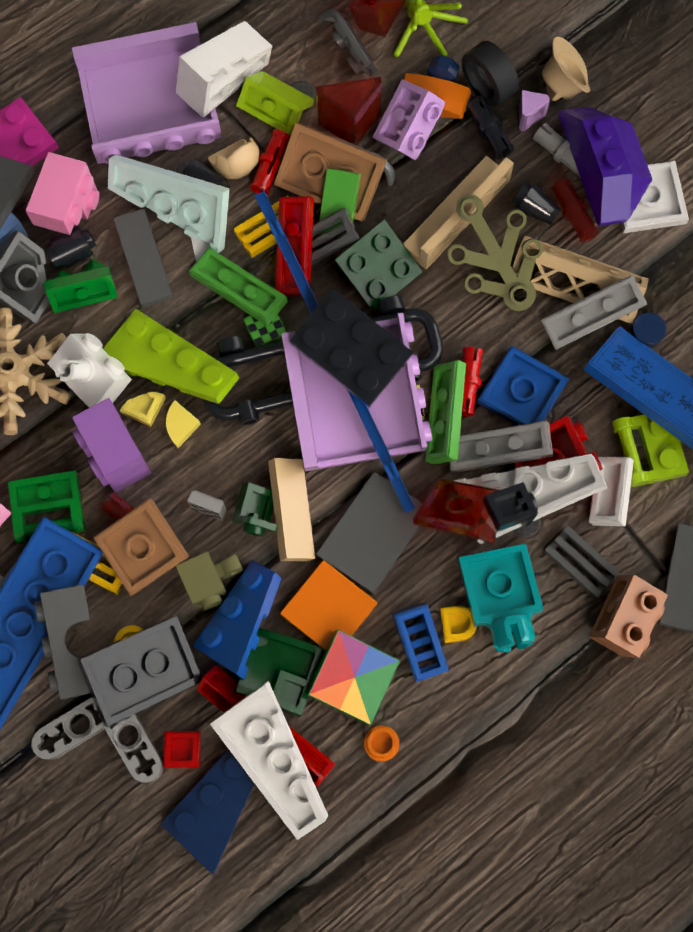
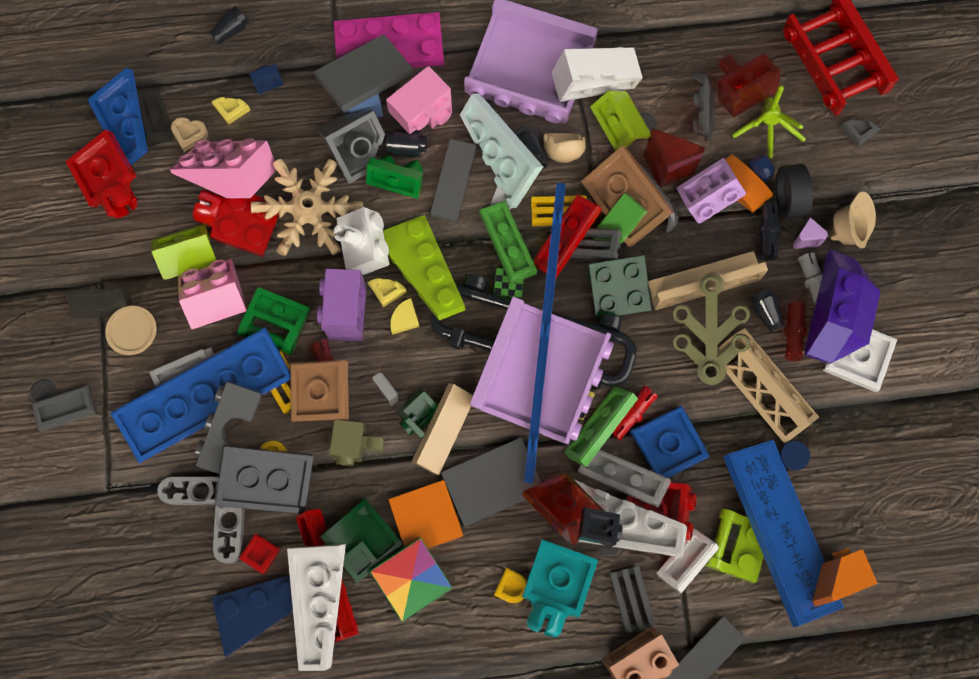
camera: 30 degrees right, 0 degrees up
blue wing [193,560,282,680] -> none
red pin [249,129,291,196] -> none
black plate [289,288,414,408] -> none
orange plate [364,725,399,762] -> none
blue slope [391,603,449,682] -> none
light grey tile [541,274,647,350] -> none

